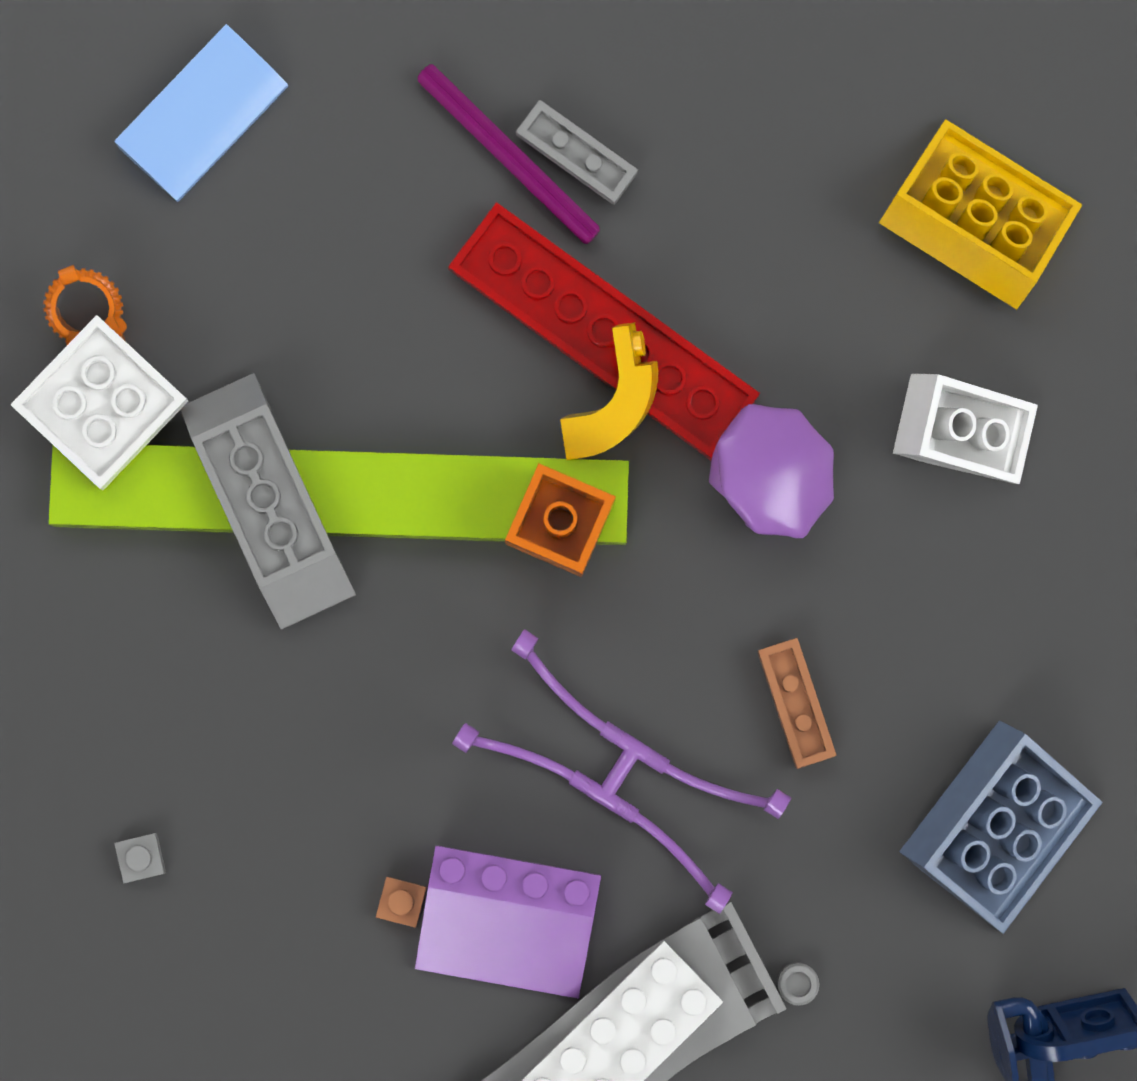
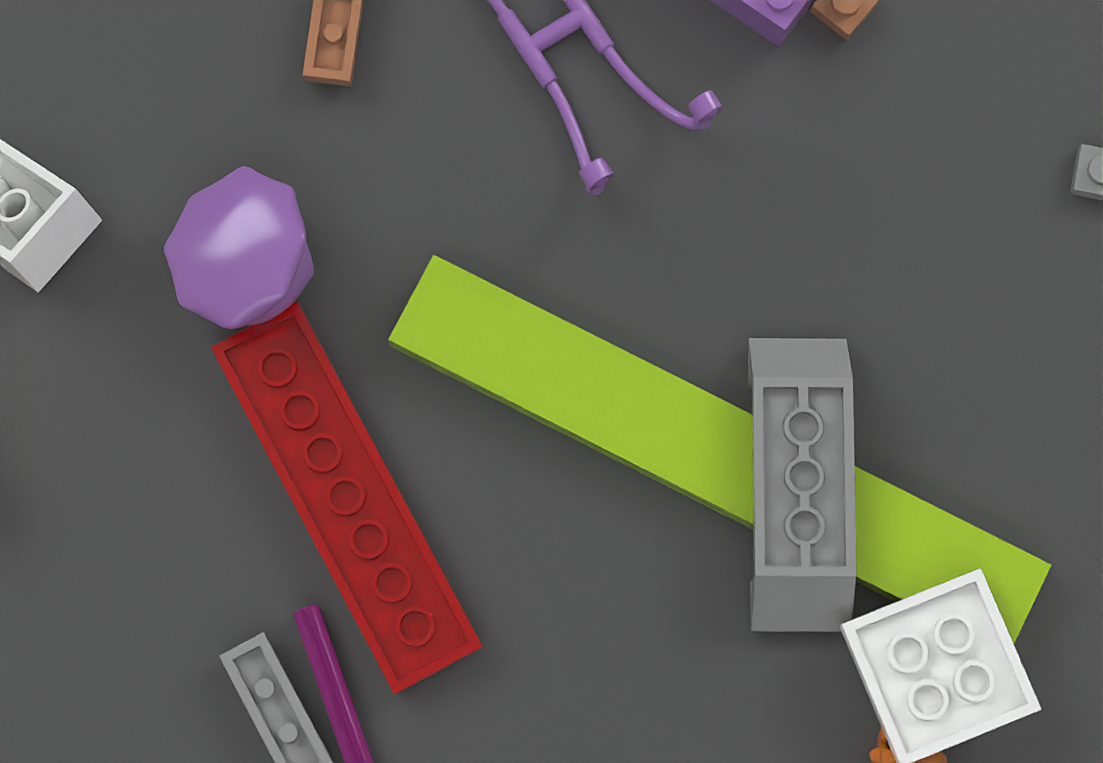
camera: 155 degrees left, 5 degrees down
orange brick [505,463,616,578] -> none
yellow arch [560,322,658,460] -> none

